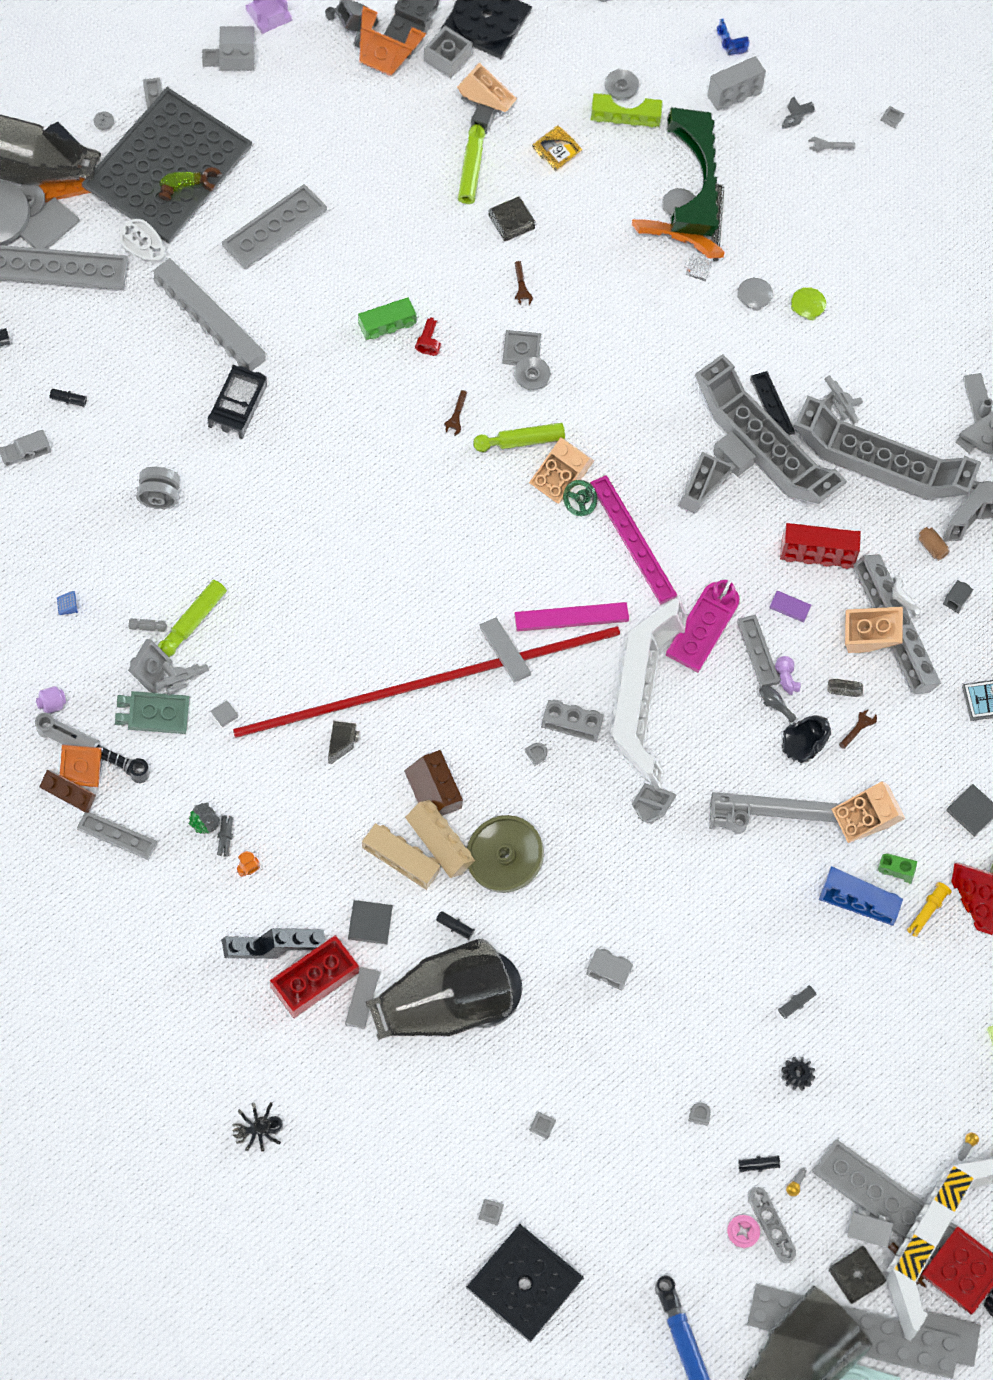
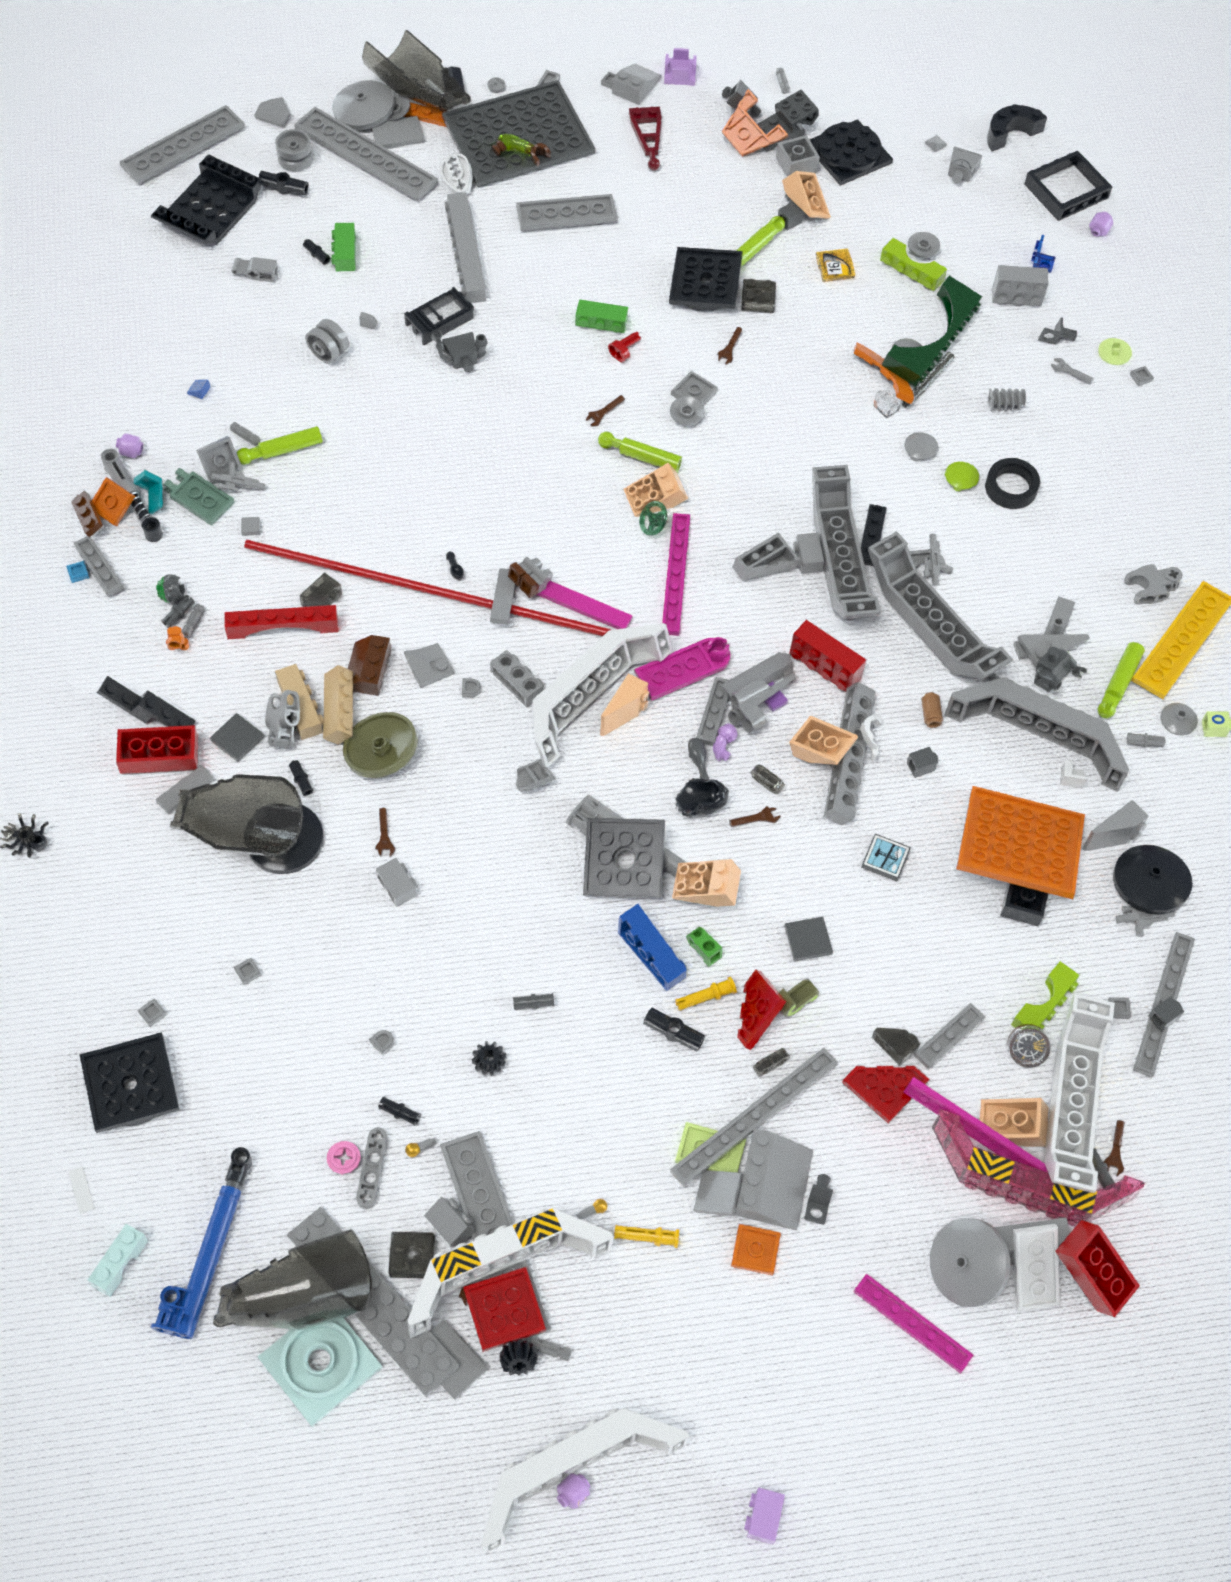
camera: 35 degrees right, 5 degrees down
none -> dark azure tile [66,561,89,583]
none -> teal bracket [134,470,163,514]
none -> light grey axle [182,604,205,637]
none -> red arch [224,605,339,640]
none -> light grey piece [265,690,300,749]
none -> bright green brick [331,222,356,272]
none -> light grey tile [359,312,378,329]
none -> reddish brown piece [375,807,395,857]
none -> light grey plate [404,643,454,688]
none -> dark grey torso [431,330,488,372]
none -> black piece [446,551,464,580]
none -> hips [508,556,553,598]
none -> piece [583,818,666,898]
none -> light nougat slope [600,673,649,736]
none -> dark red plate [629,106,662,171]
none -> black piece [643,1007,706,1052]
none -> black piece [669,247,743,311]
none -> light grey panel [721,652,796,733]
none -> black tyre [985,458,1040,509]
none -> light grey piece [988,388,1026,410]
none -> yellowish green piece [1098,338,1132,365]

